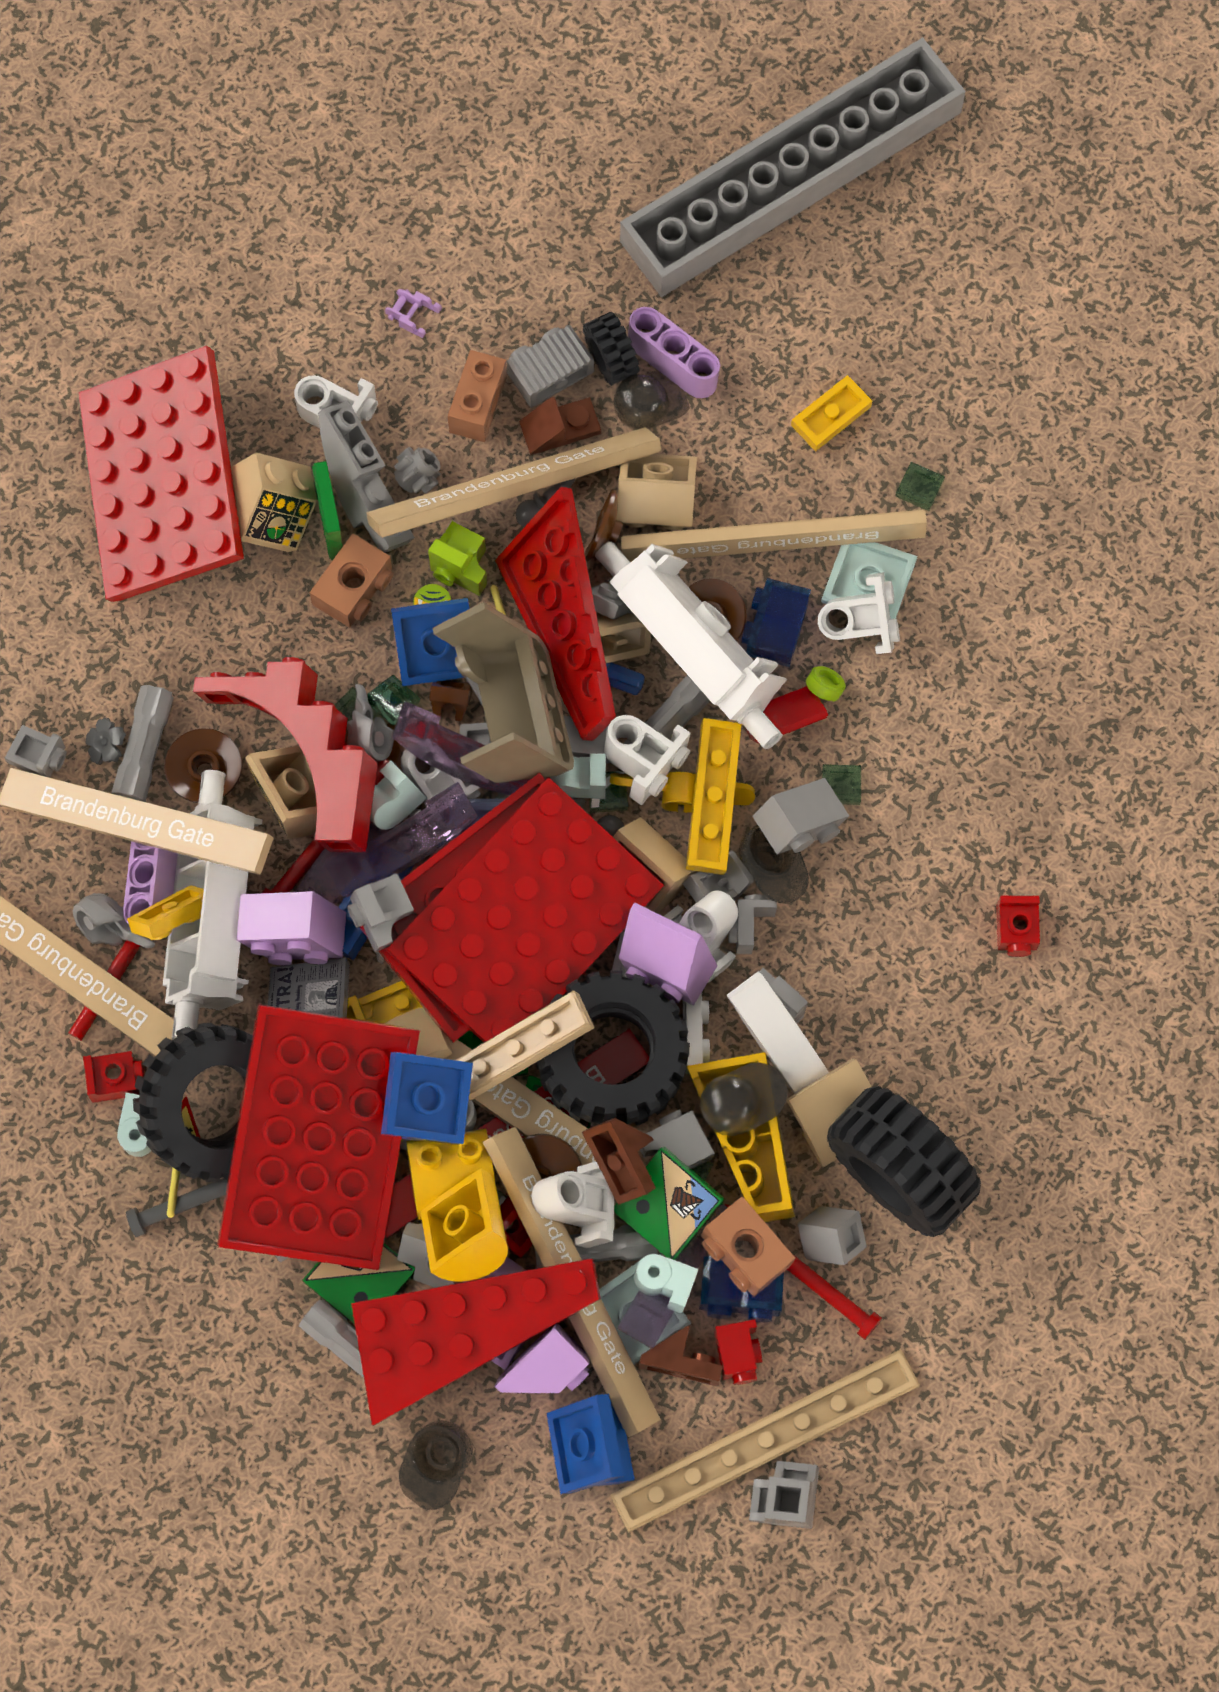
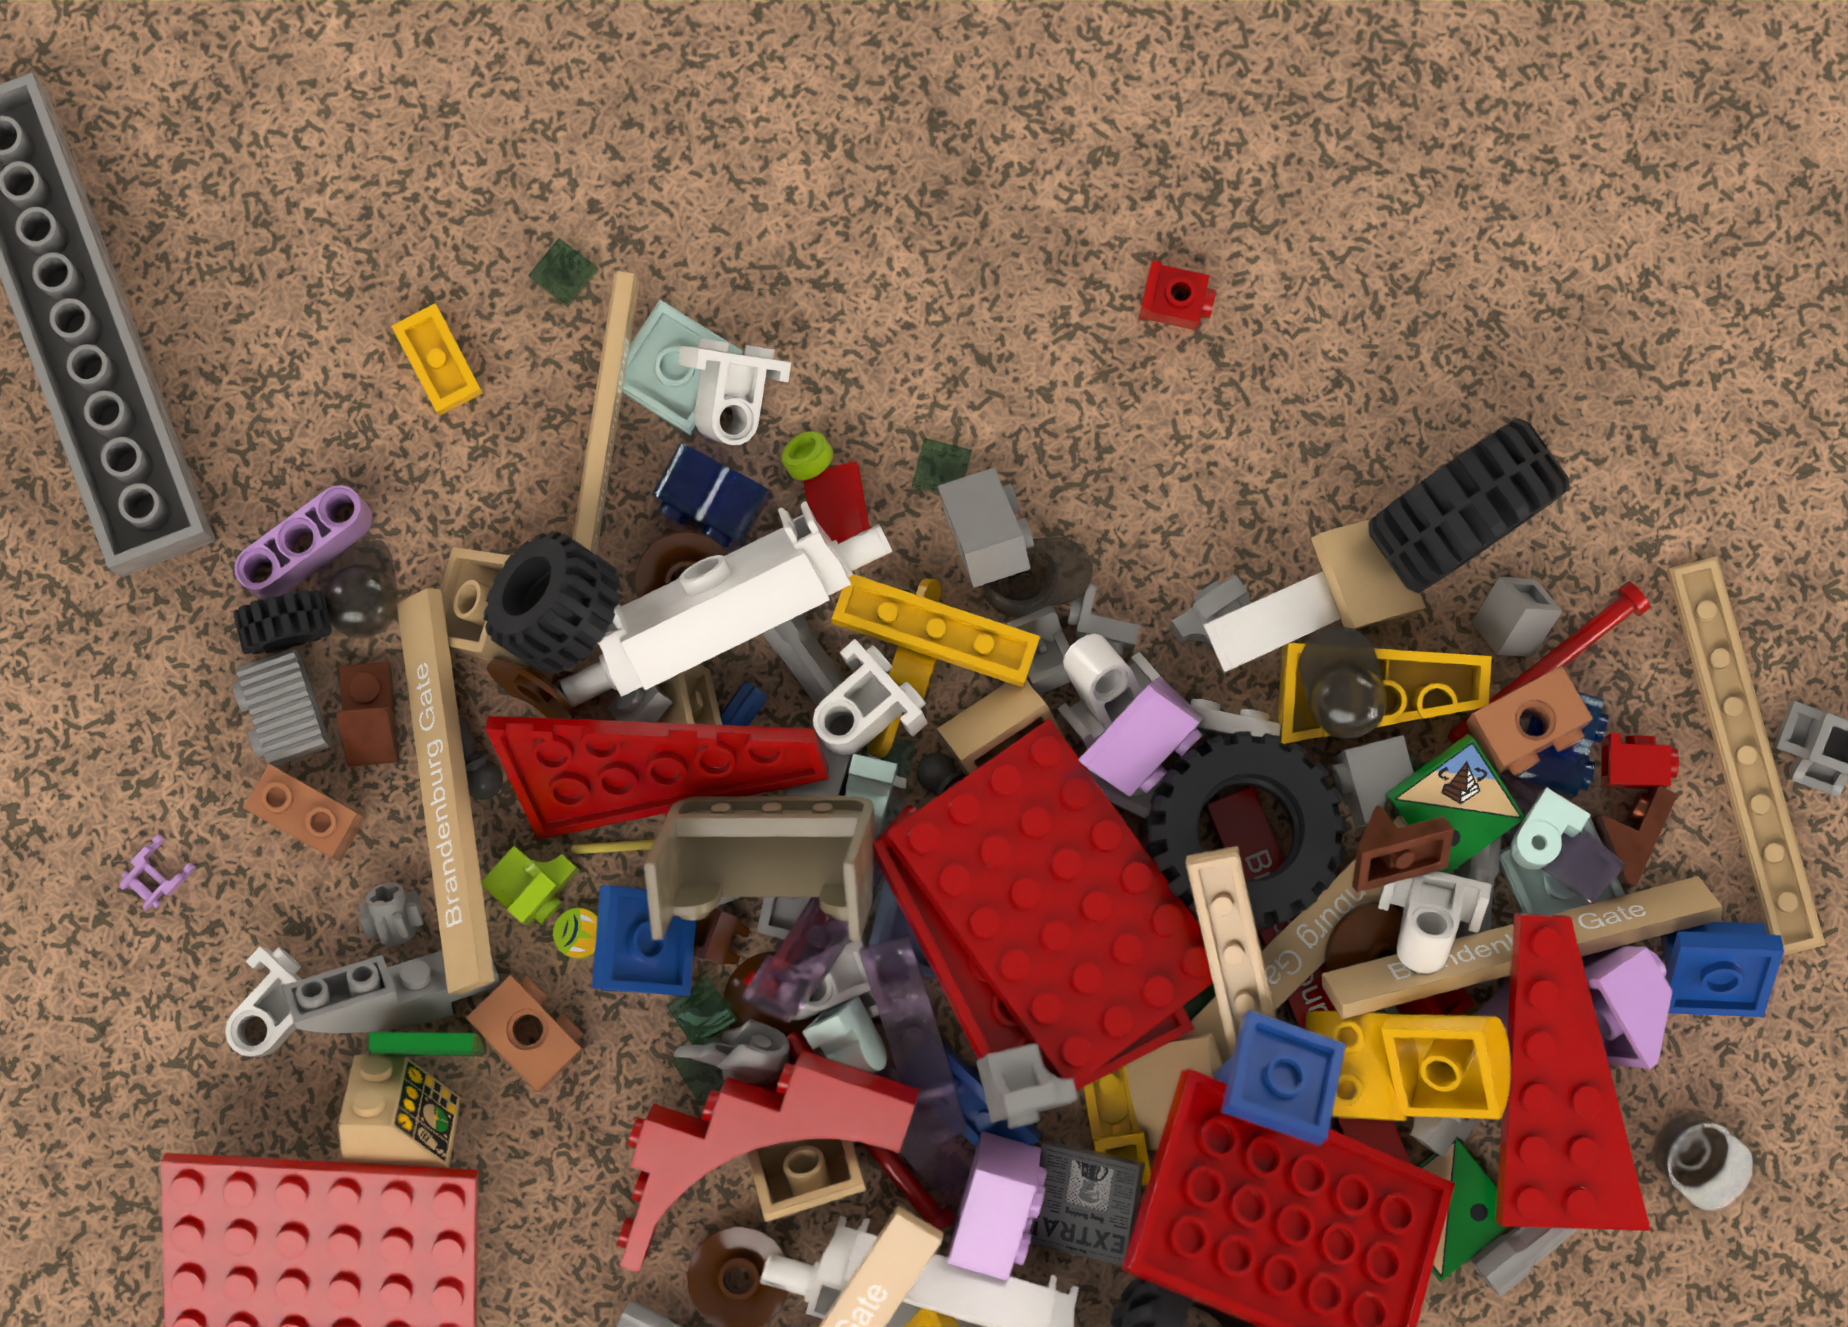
camera: 80 degrees left, 10 degrees up
none -> black tyre [484,531,620,674]

